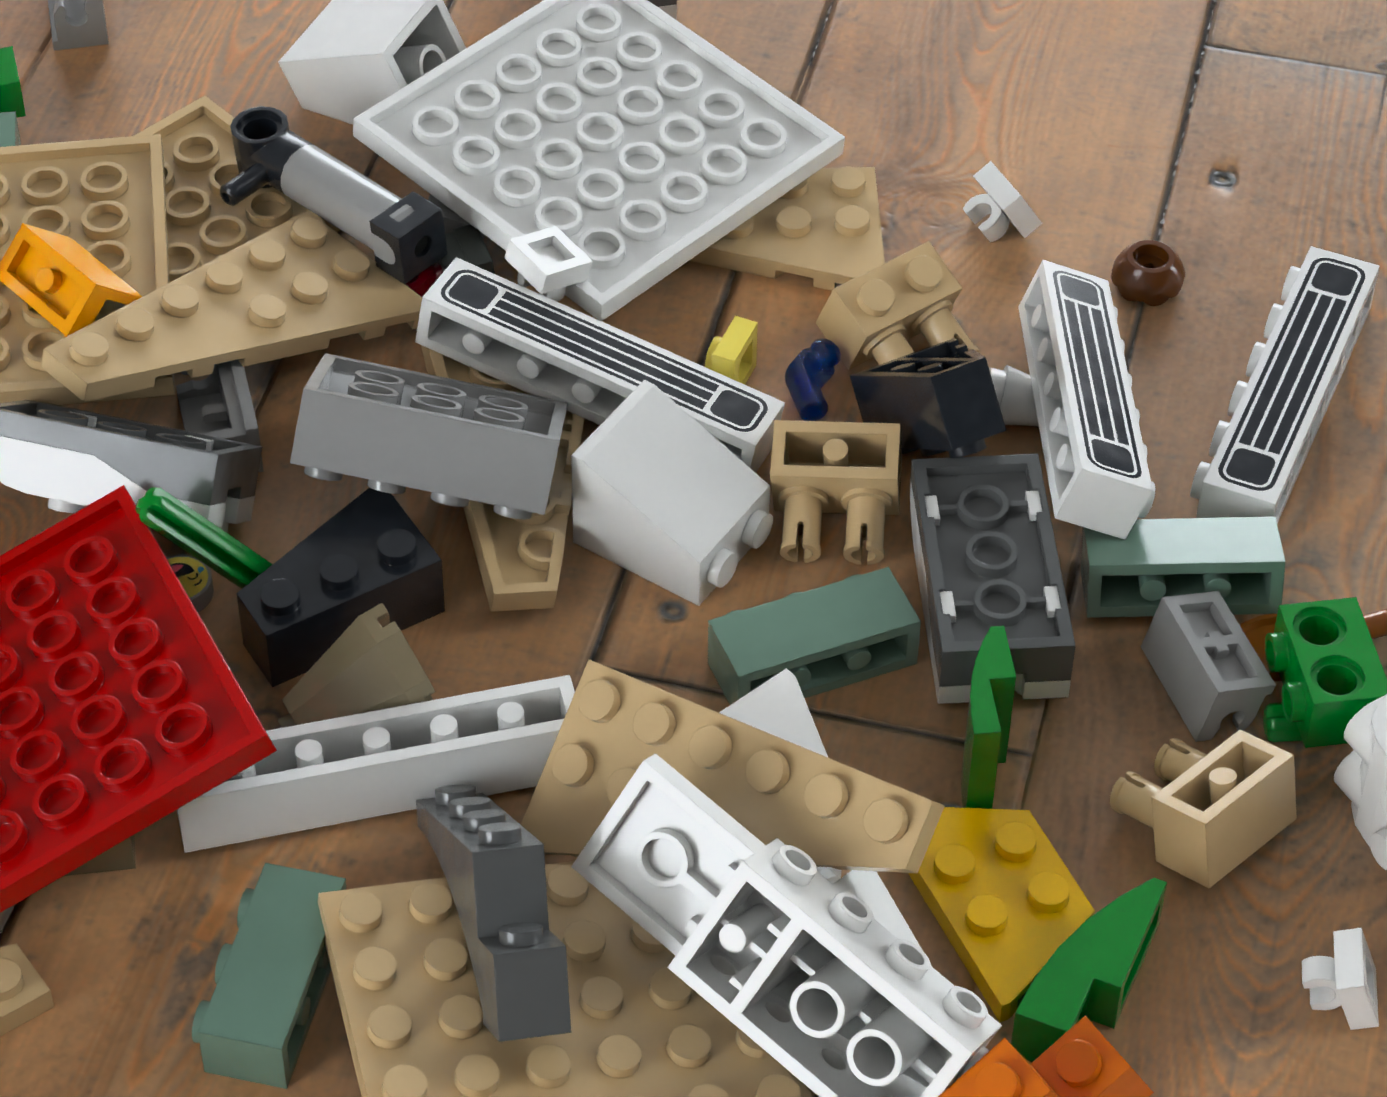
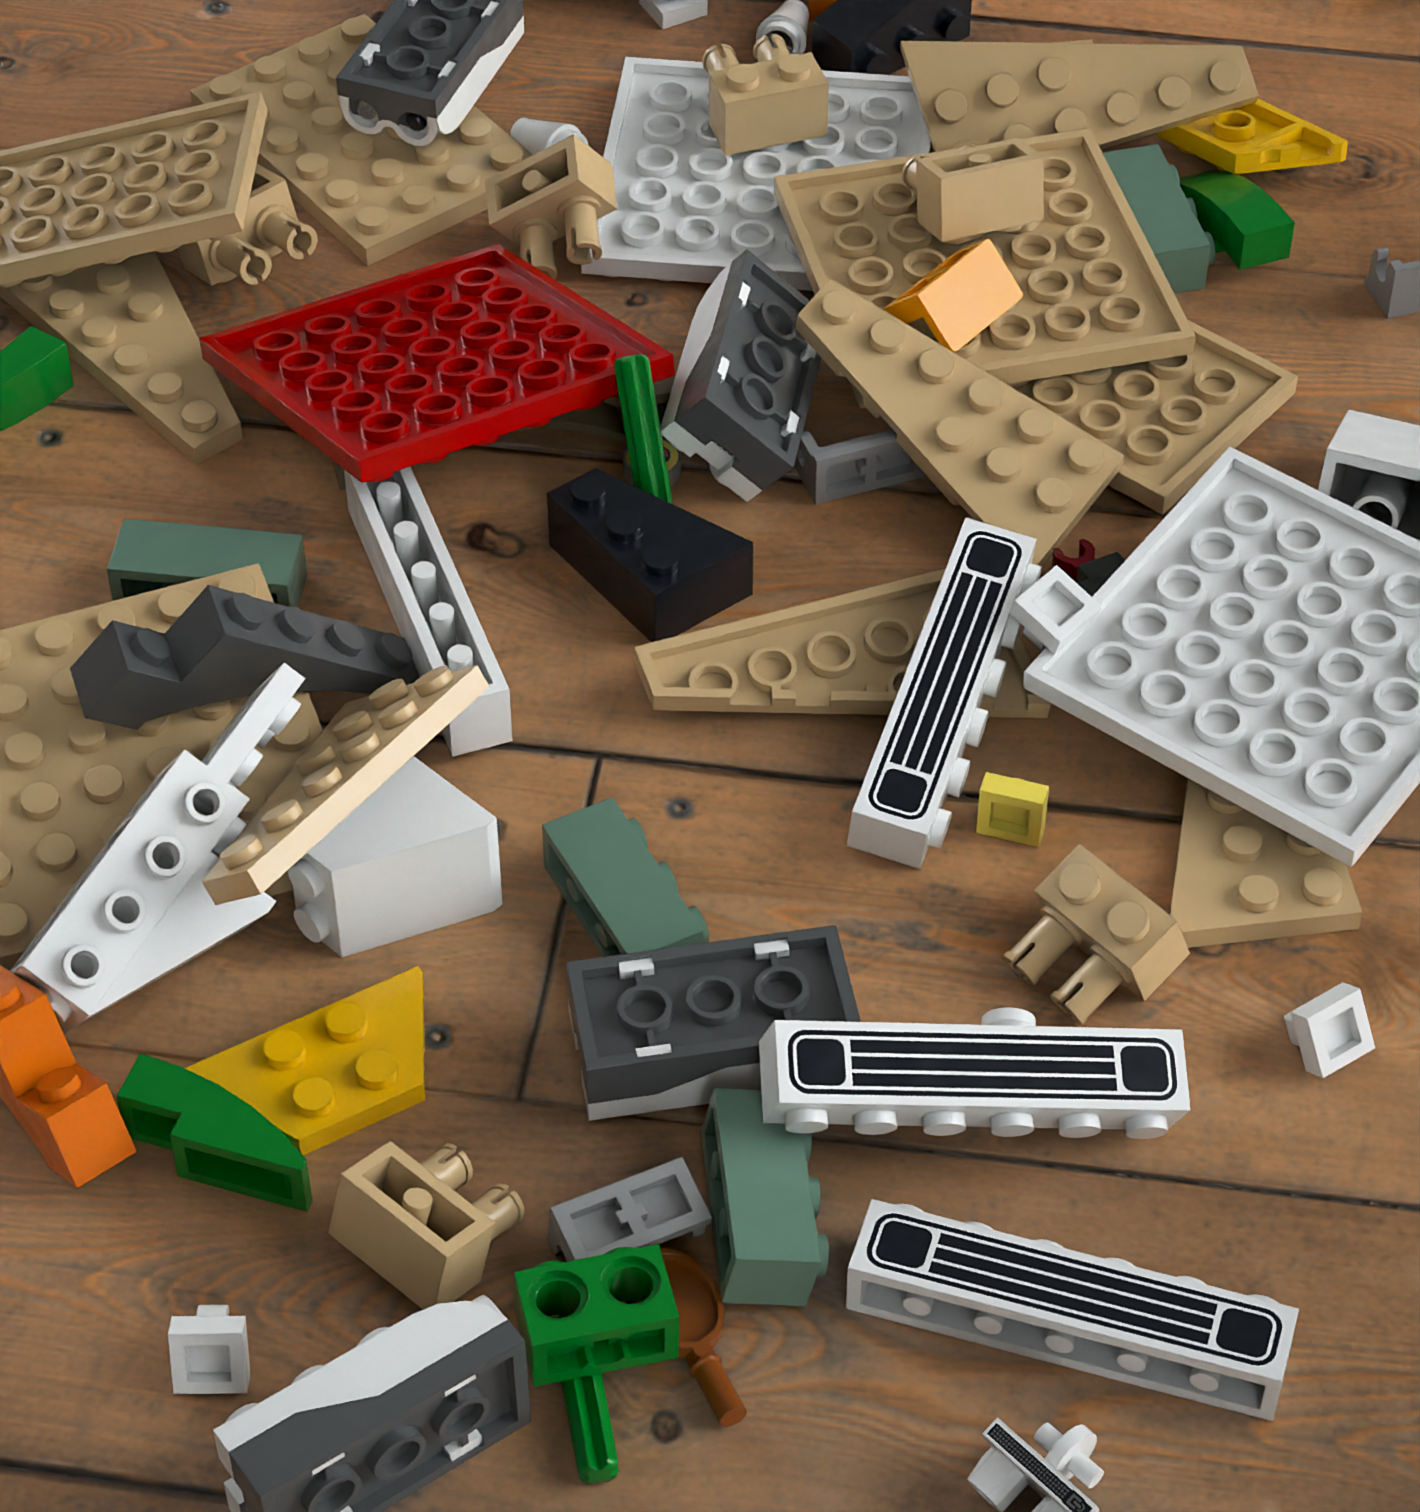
camera: 85 degrees right, 0 degrees up
piece [220,106,448,284] -> none
dark tan cone [278,603,435,728] -> none
light grey slope [290,353,568,520] -> none
white slope [571,380,773,606] -> none
tan brick [770,420,902,565] -> none
clear blue arm [785,338,841,421] -> none
black wedge [849,338,1006,458] -> none
green slope [961,625,1016,809] -> none
reddish brown plate [1111,240,1185,306] -> none

